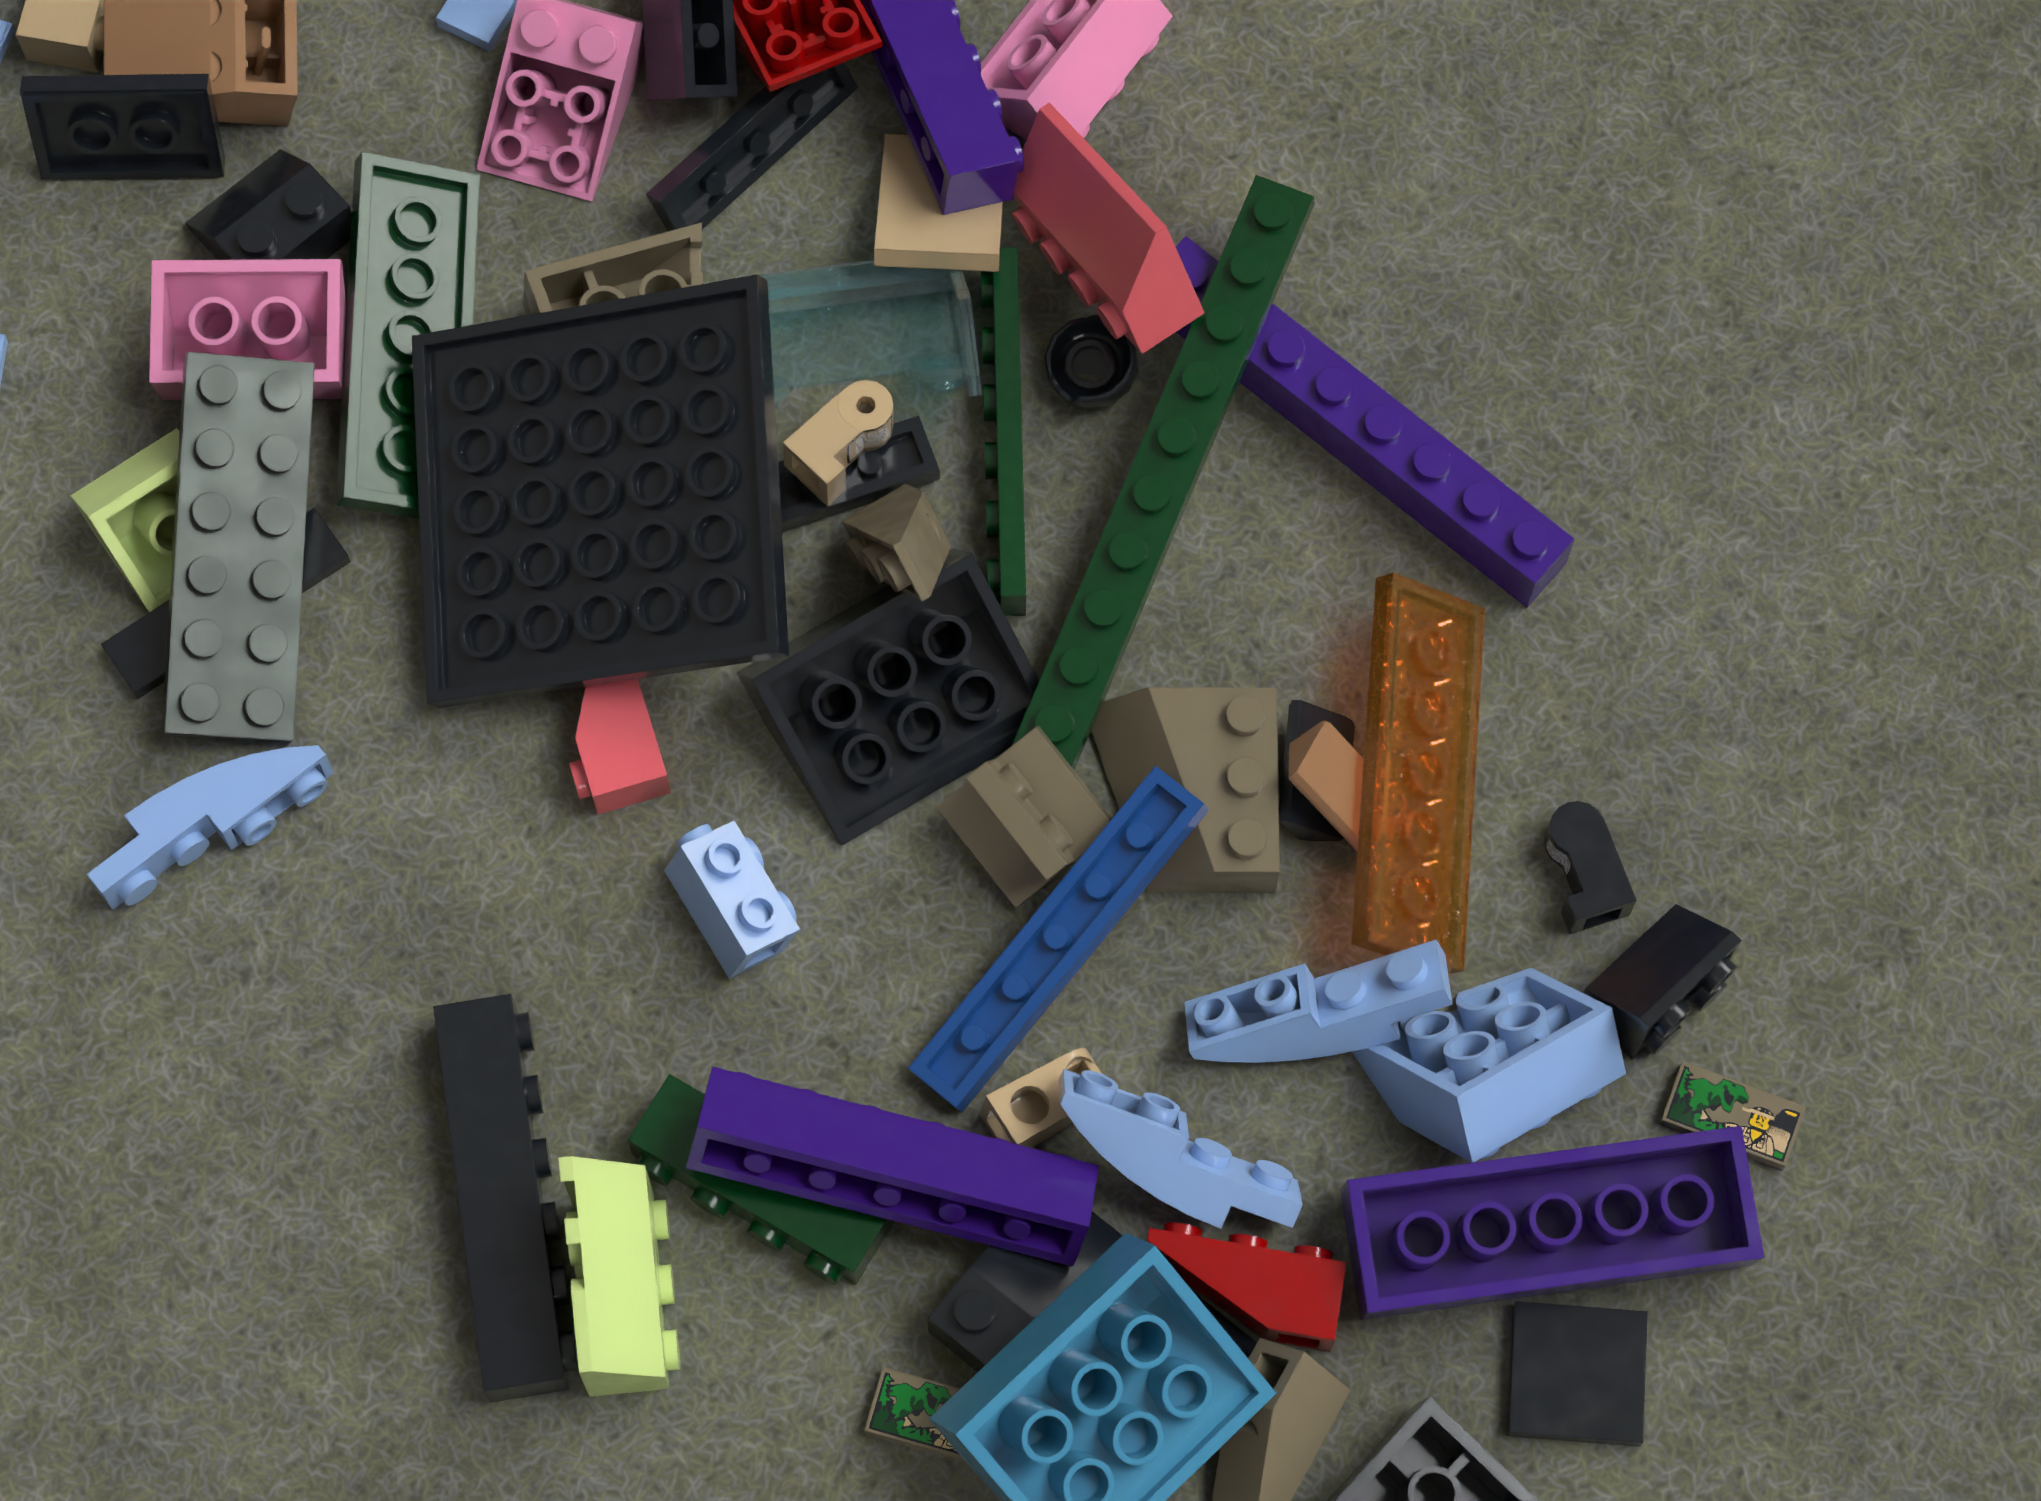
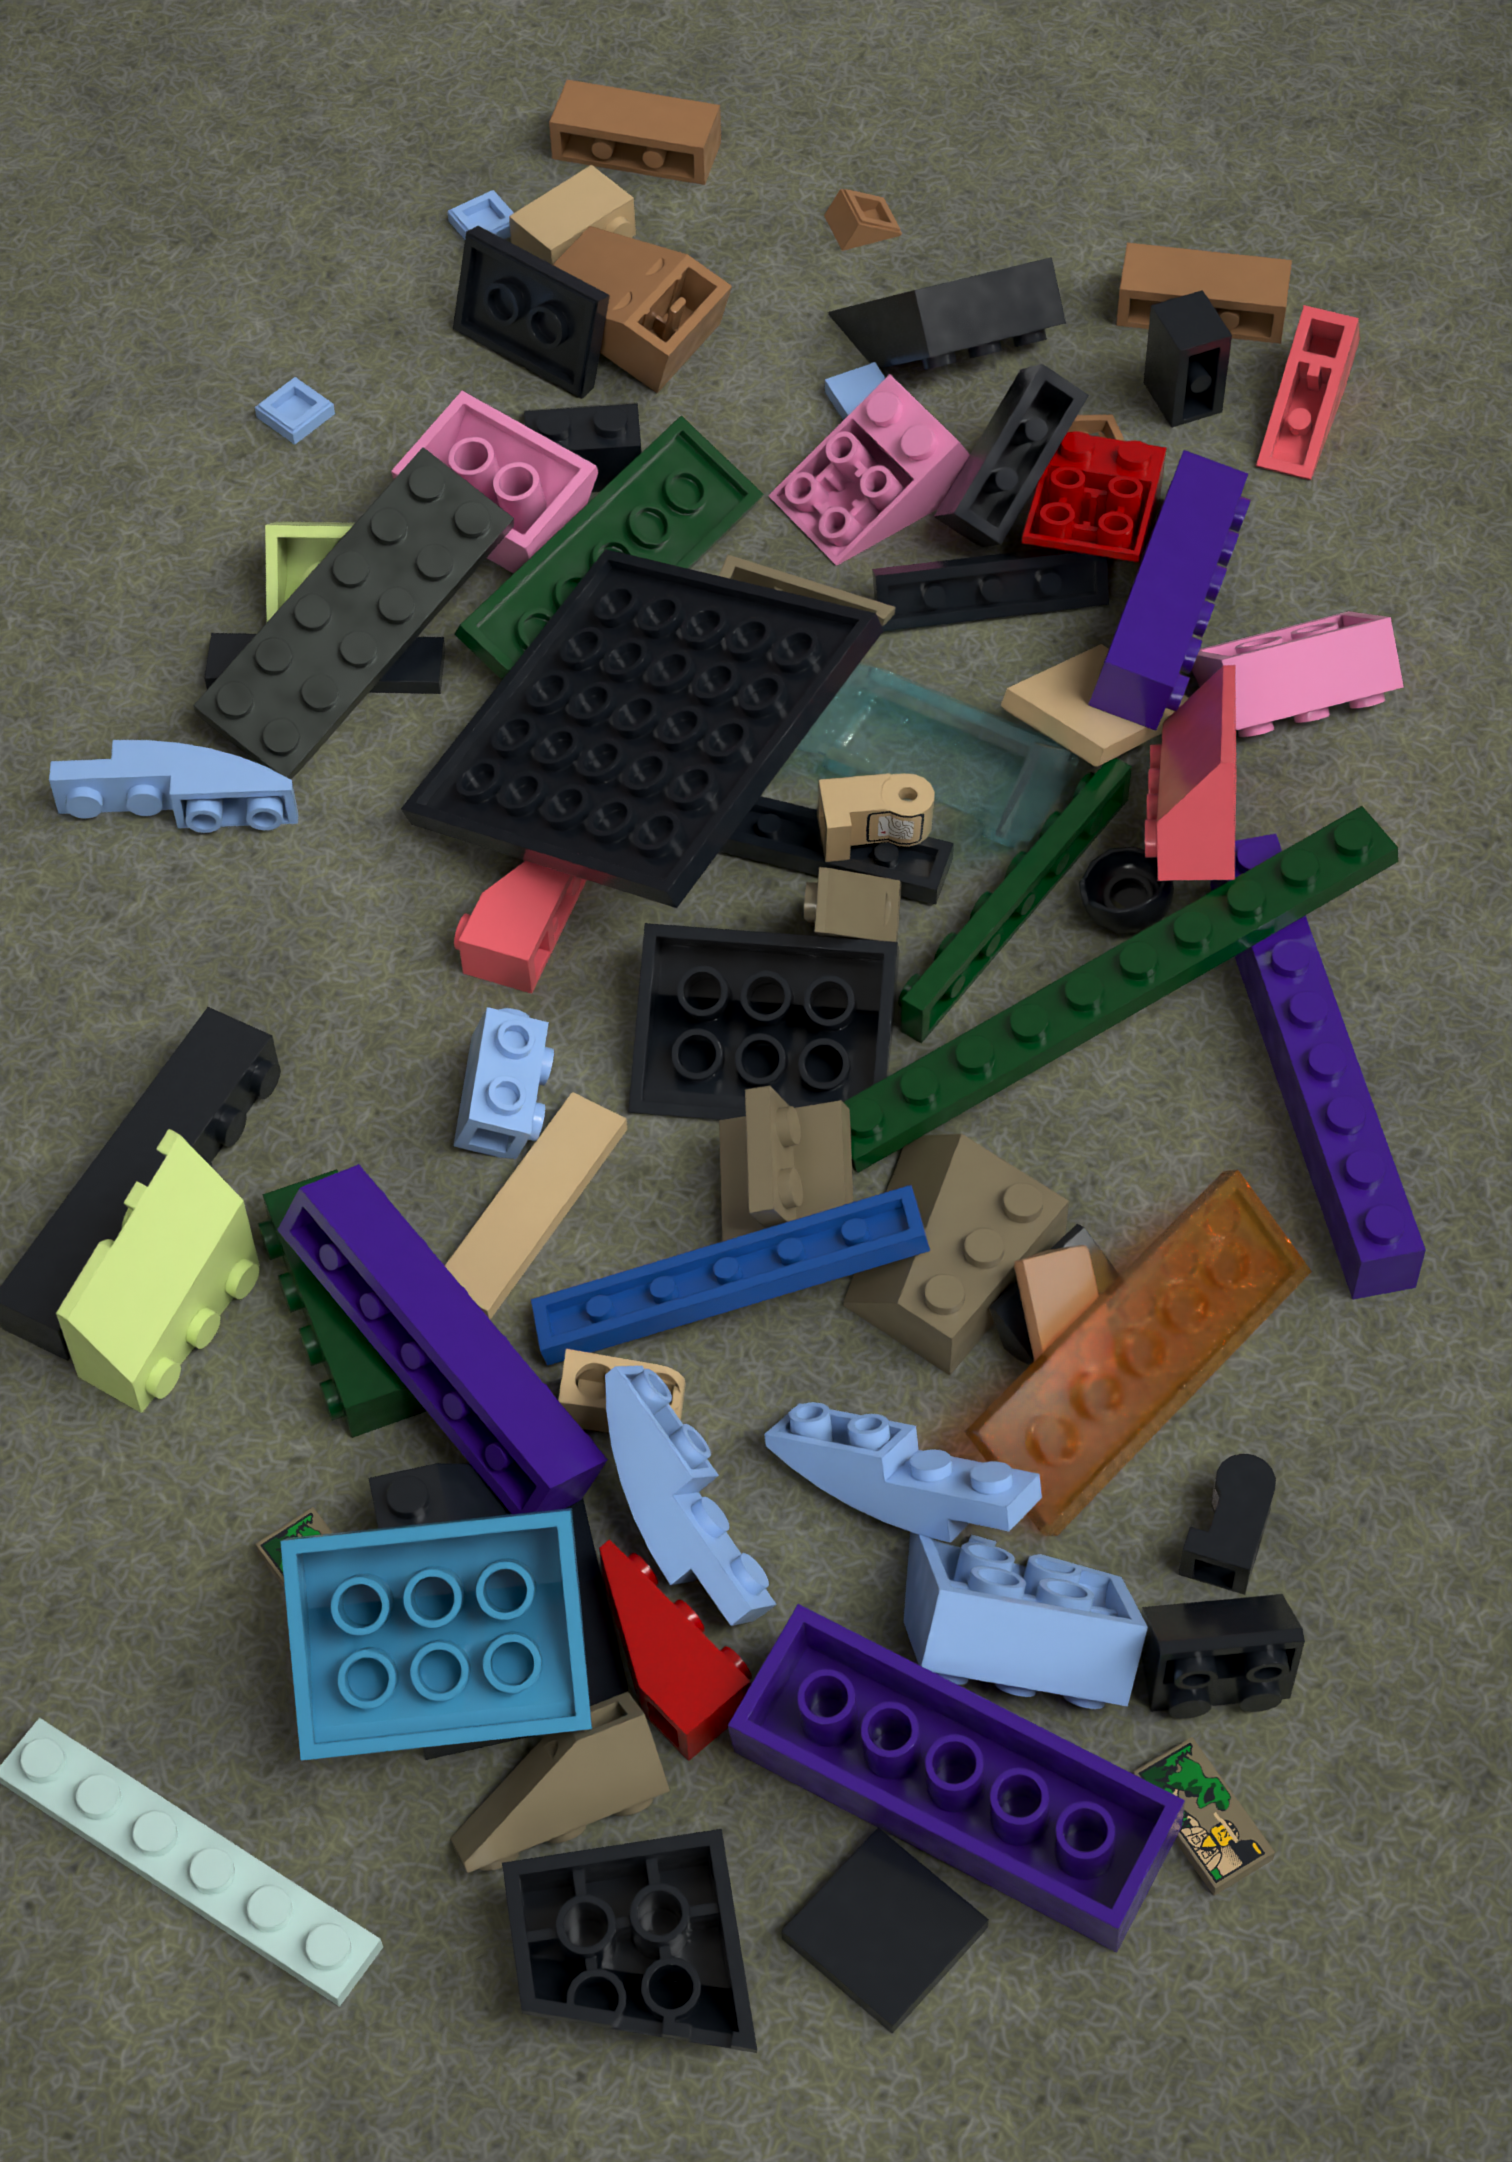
camera: 40 degrees right, 15 degrees down
none -> tan tile [445,1092,627,1320]

